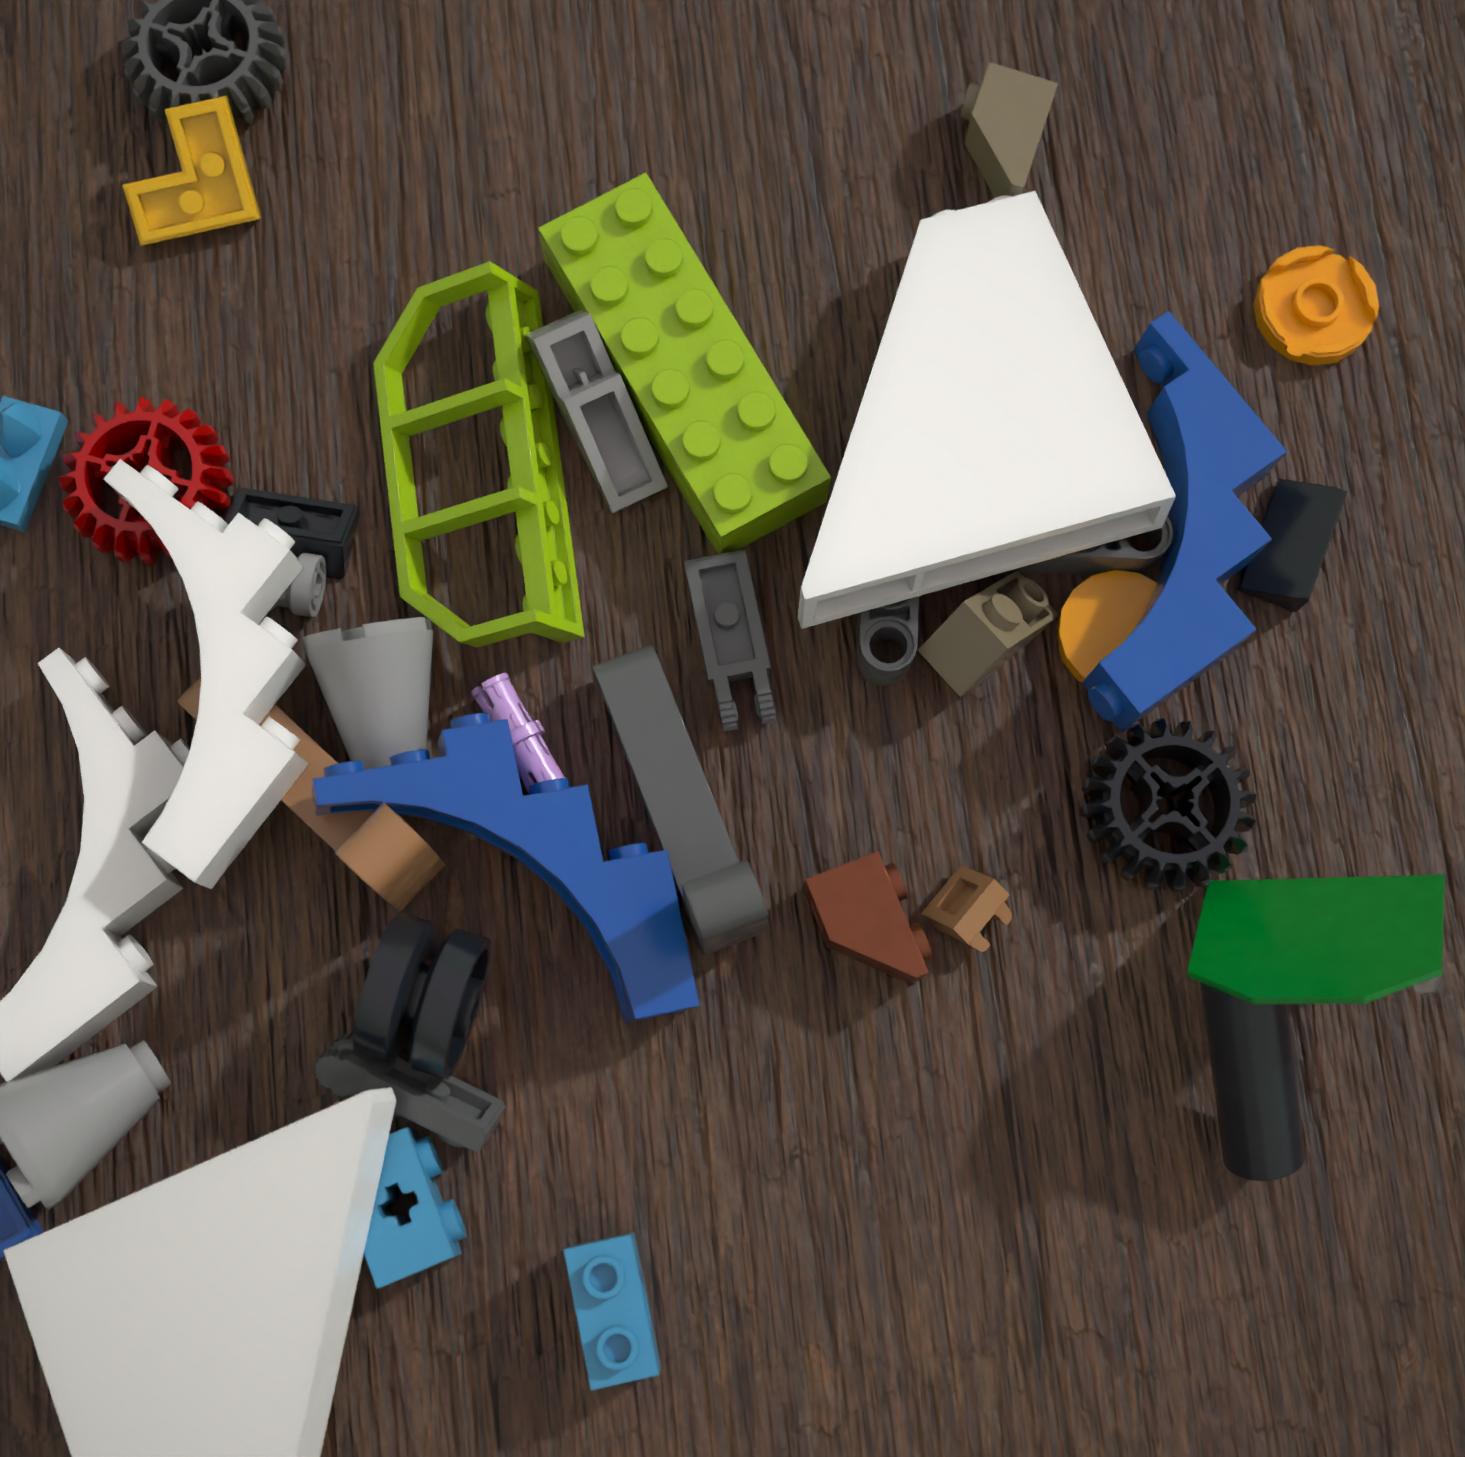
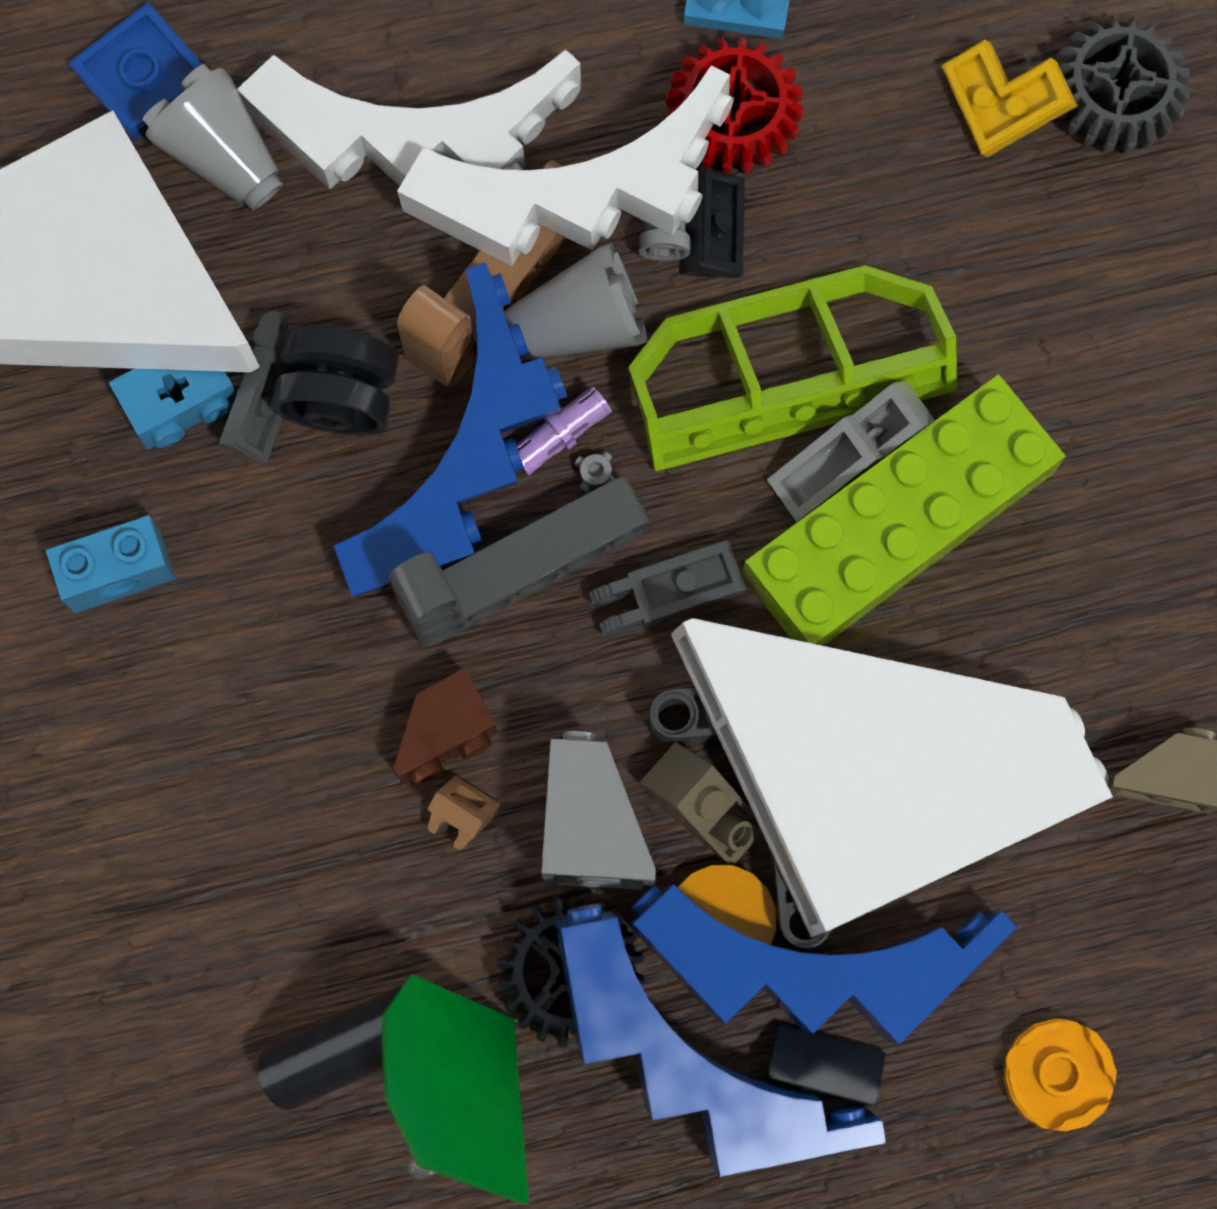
camera: 85 degrees right, 0 degrees up
none -> light grey slope [542,731,656,891]
none -> arch [555,904,886,1177]
none -> light grey piece [575,451,616,493]

